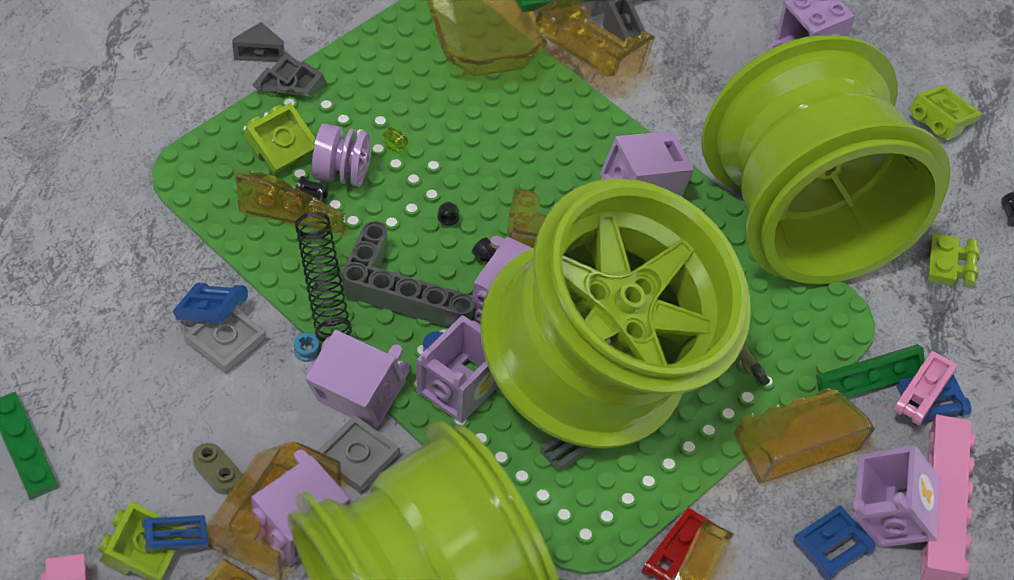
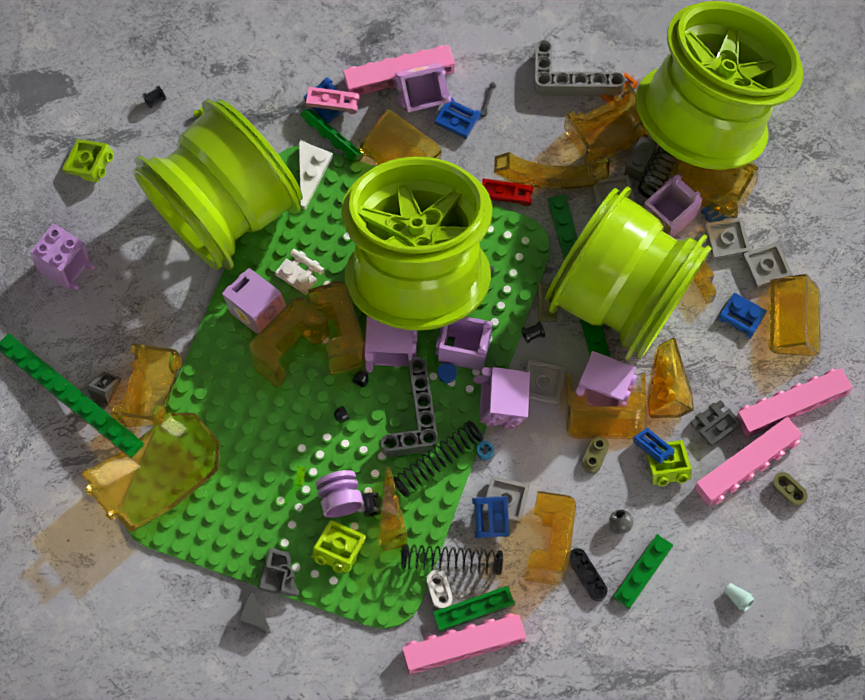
camera: 115 degrees left, 15 degrees up
none -> clear yellow windscreen [250,297,329,388]
none -> white wing [299,140,333,210]
none -> black piece [401,544,503,576]
none -> bright pink brick [402,613,526,675]
none -> white plate [427,570,452,610]
none -> green plate [433,585,515,632]
none -> clear yellow windscreen [525,491,576,585]
none -> black beam [568,548,608,601]
none -> dark grey piece [609,509,633,534]

